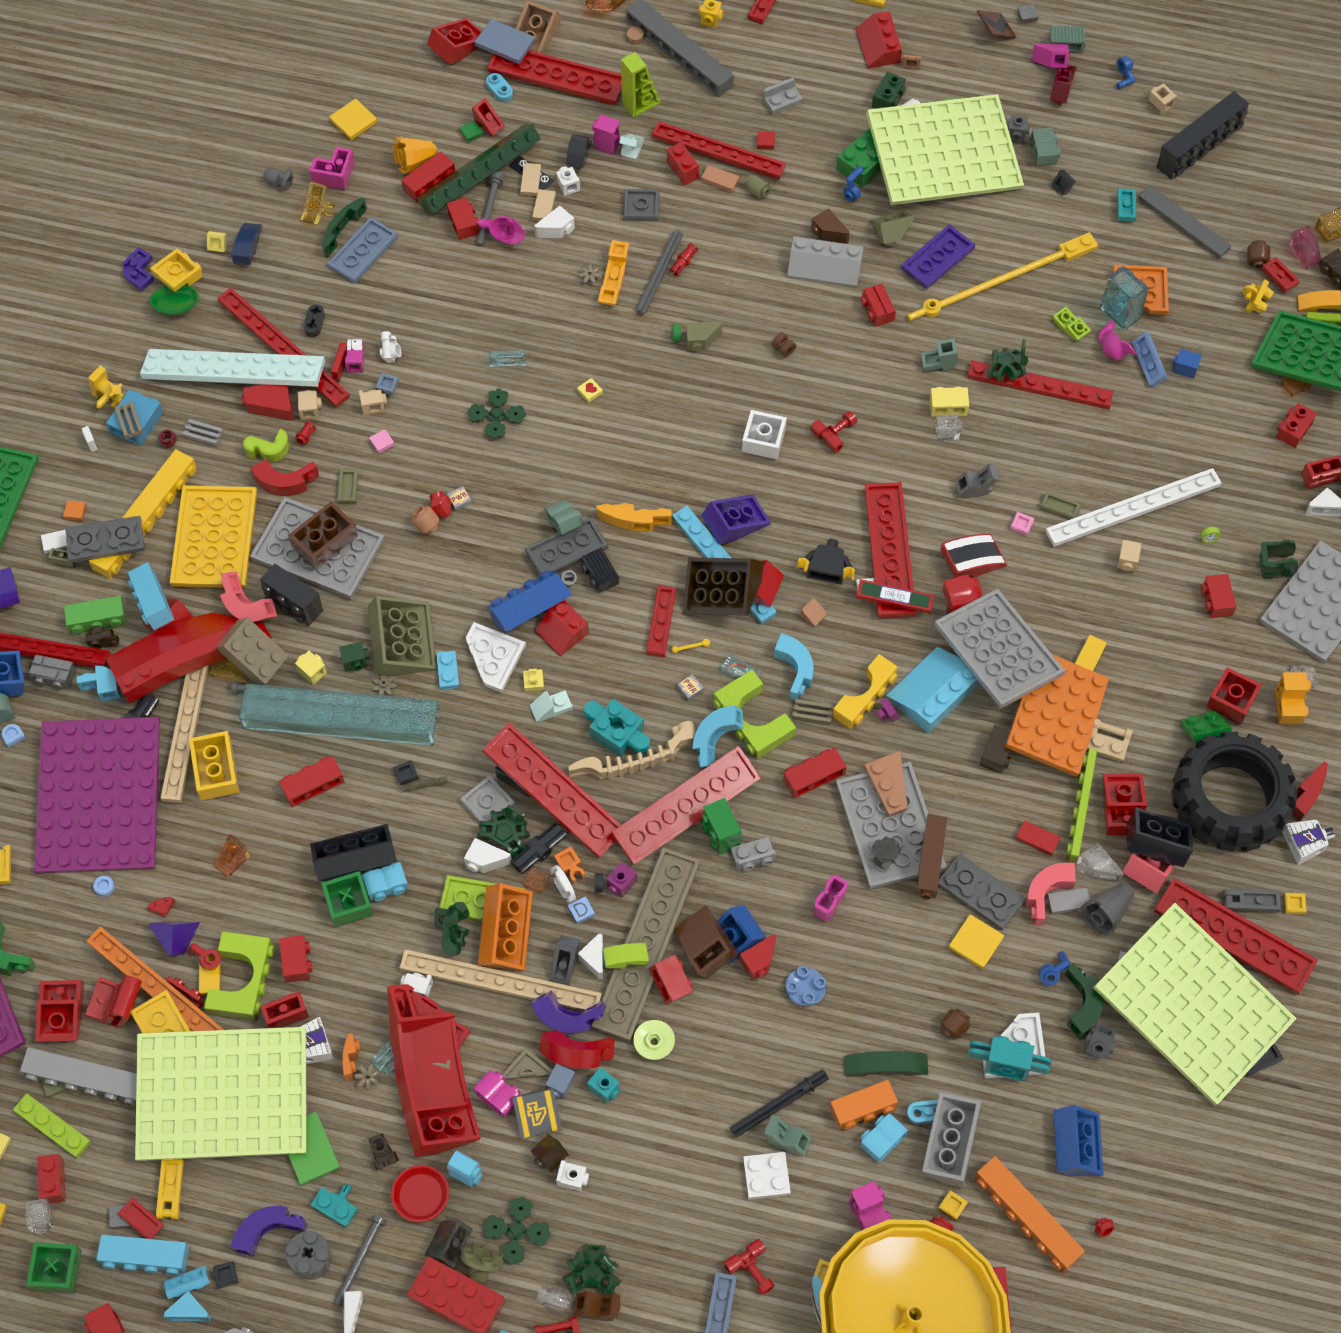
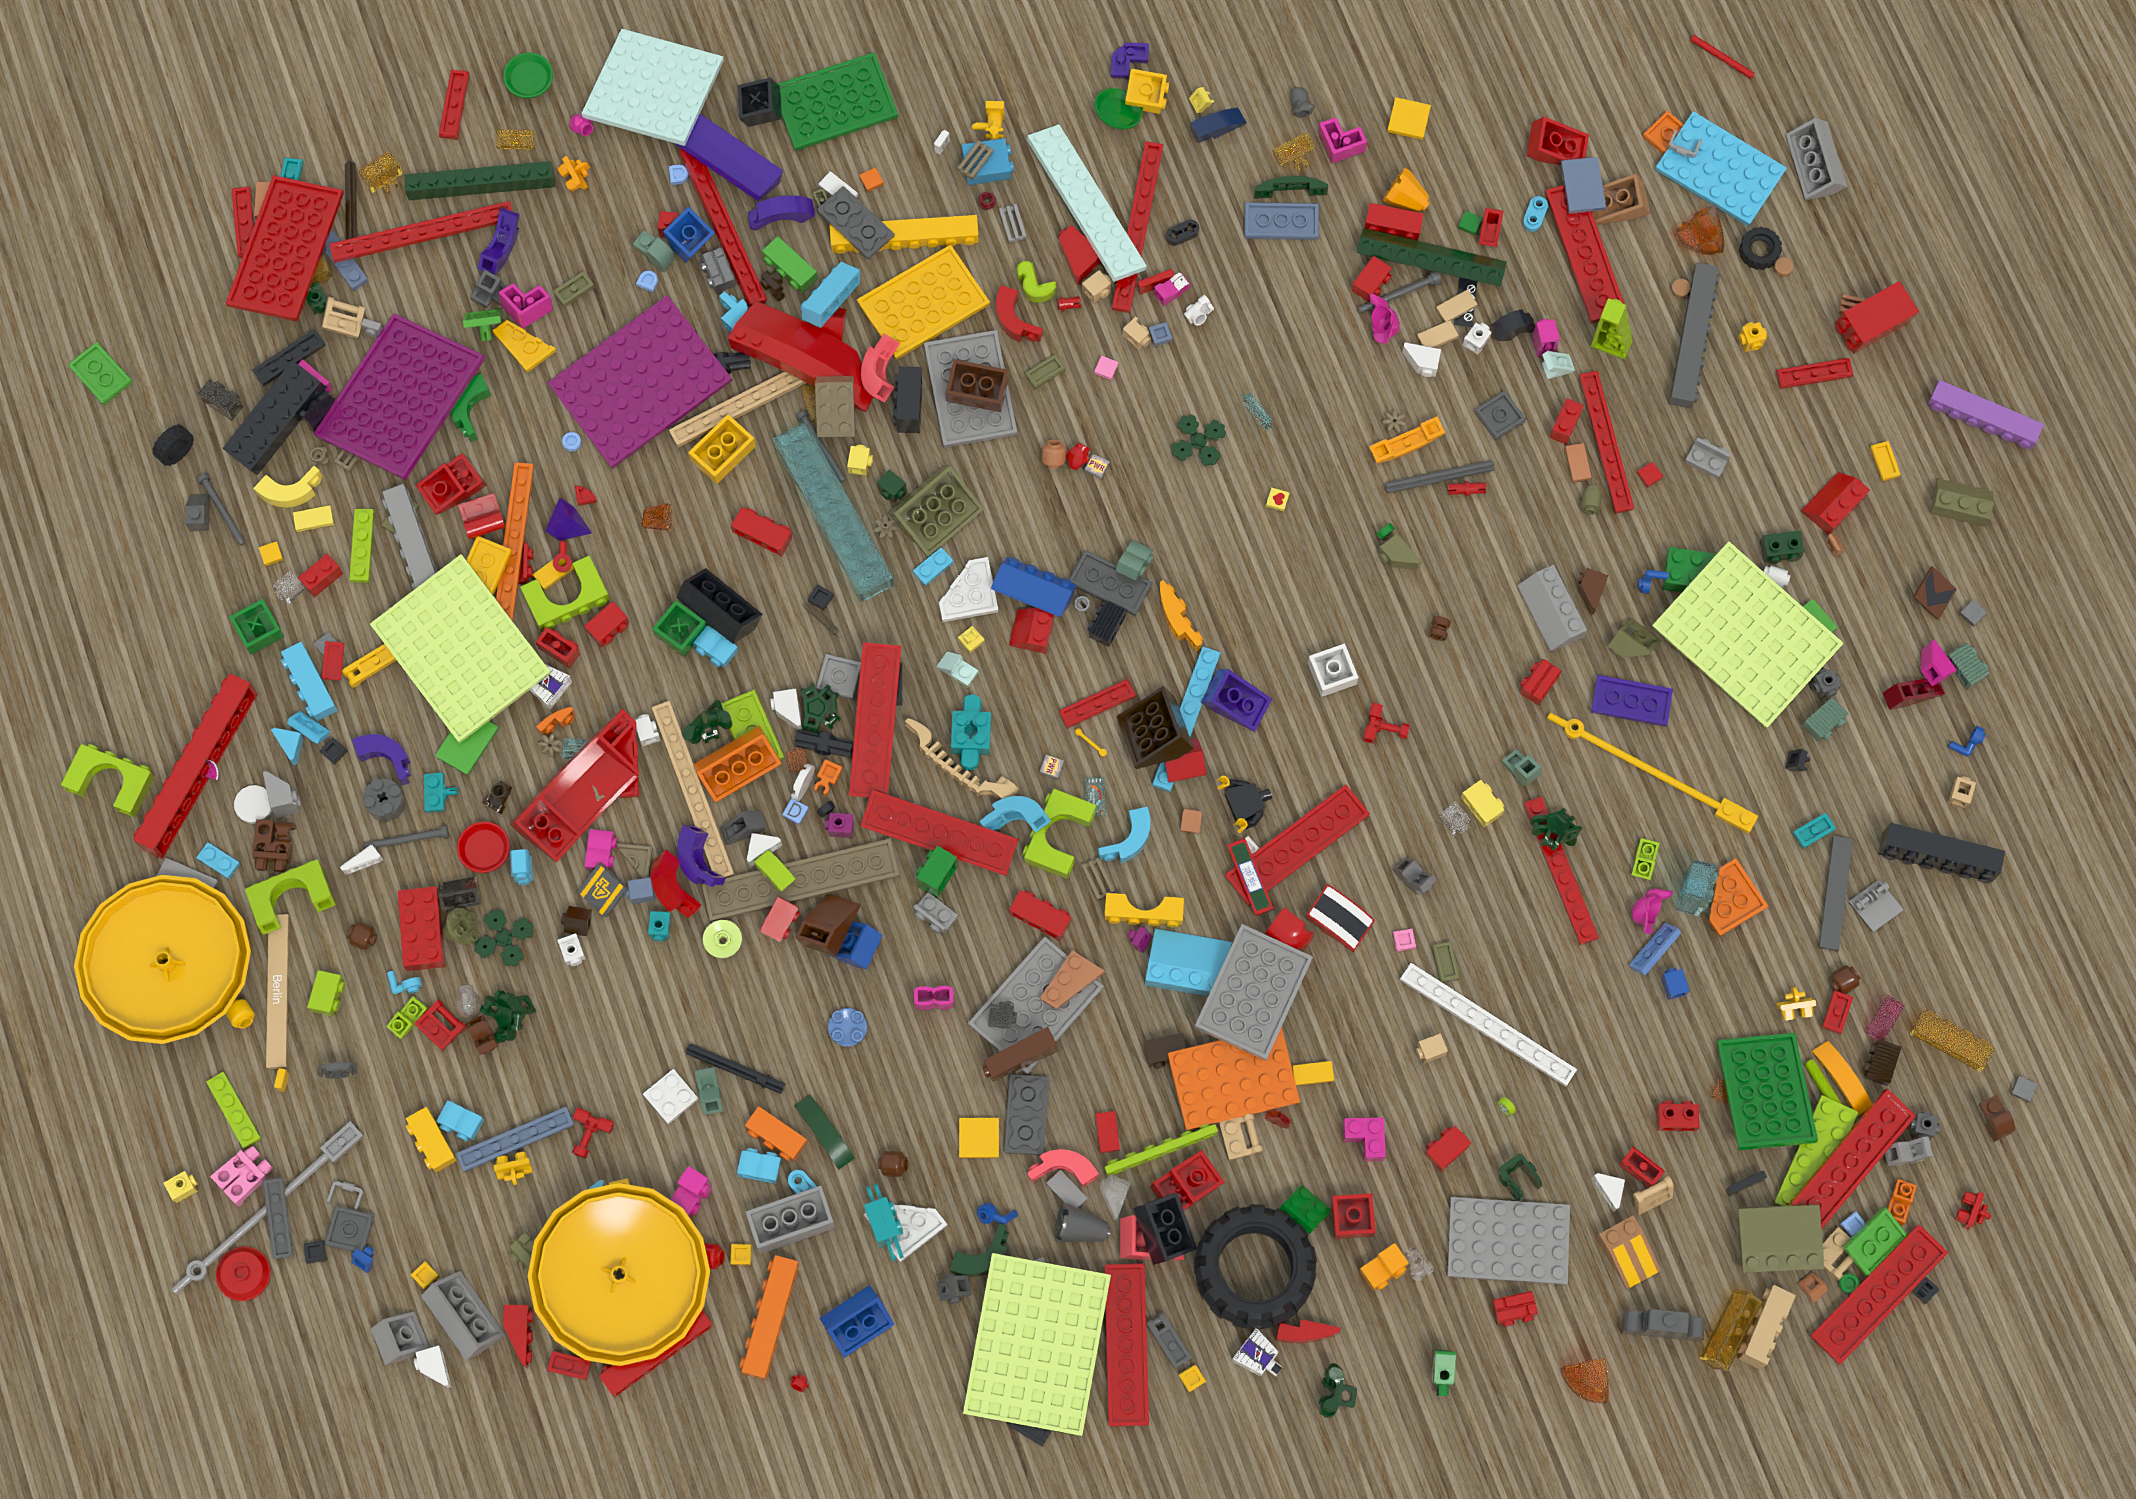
camera: 55 degrees right, 10 degrees up
red slope [739,934,776,981] -> none
none -> dark purple arch [748,196,815,231]
none -> clear red tile [1265,1111,1291,1129]
none -> dark pink brick [1343,1118,1386,1161]
none -> light grey hinge [1849,880,1903,932]

